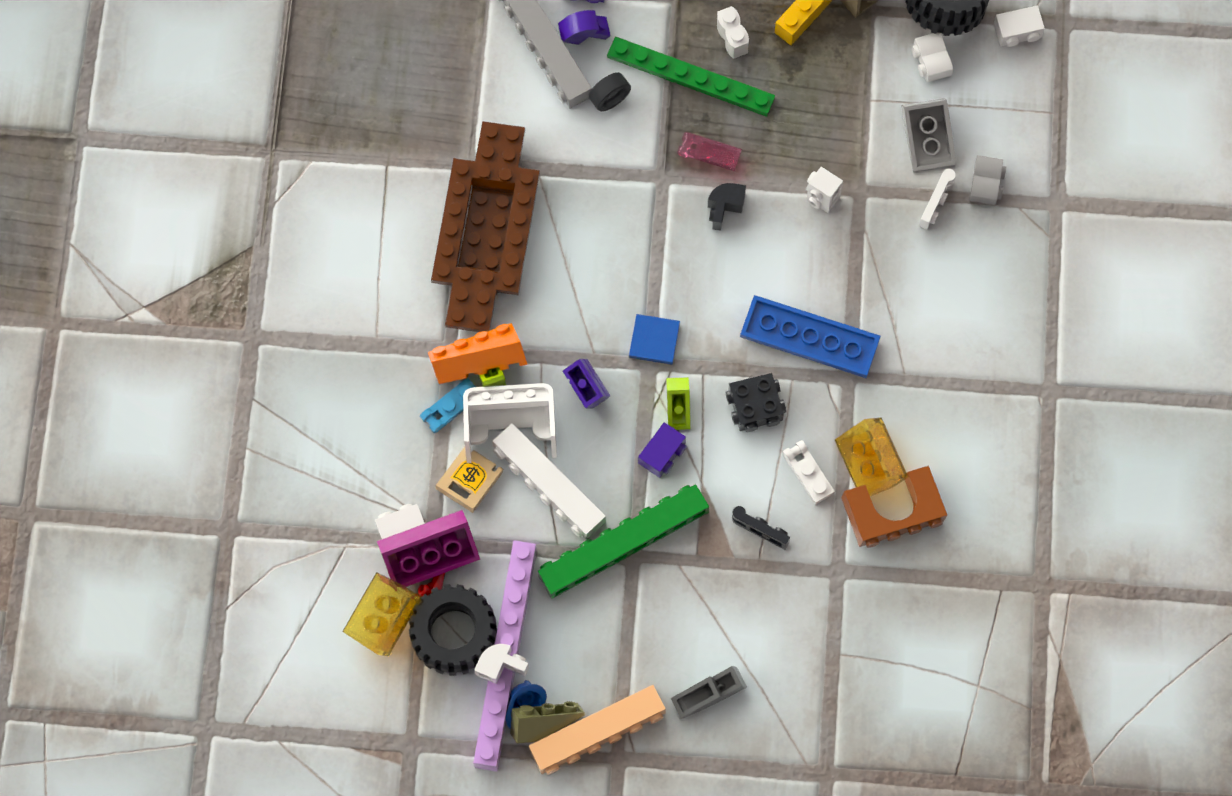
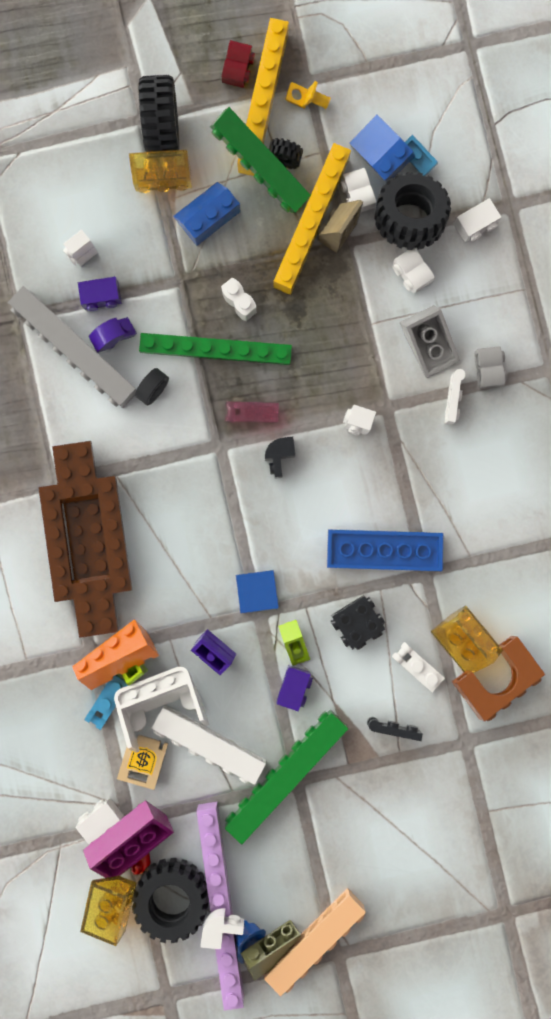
camera: 25 degrees left, 15 degrees up
dark grey slope [671,666,747,719] -> none

